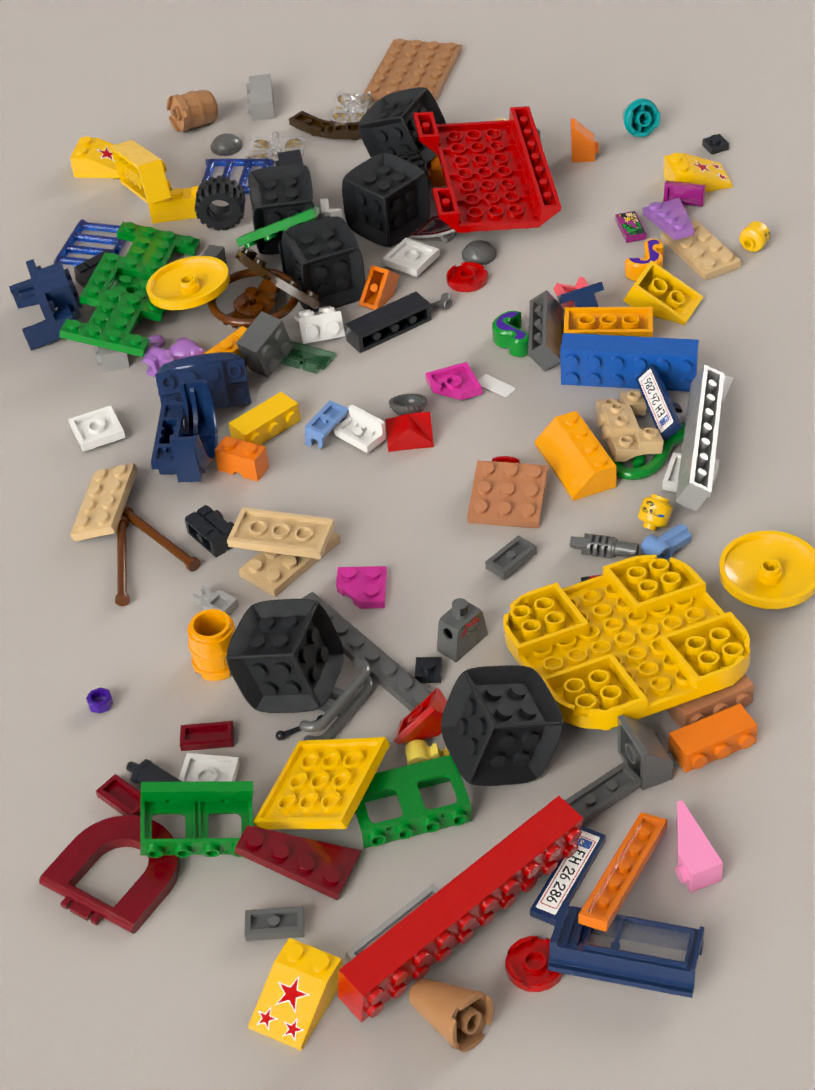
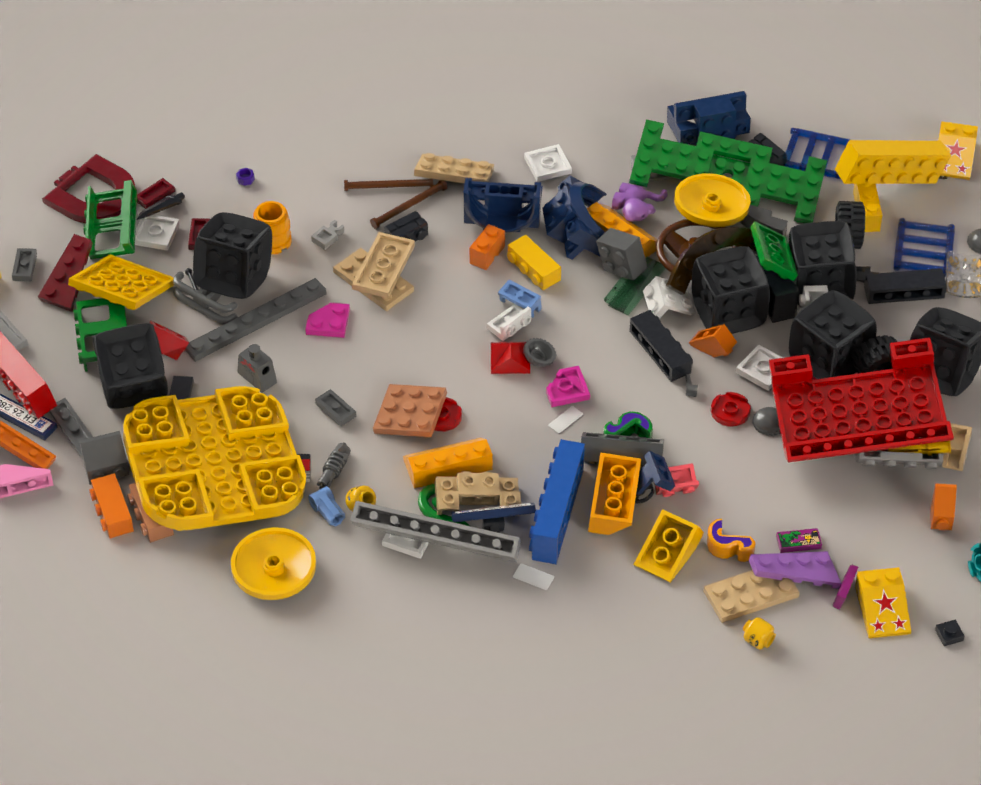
camera: 90 degrees right, 5 degrees up
black plate [415,657,442,683] -> none

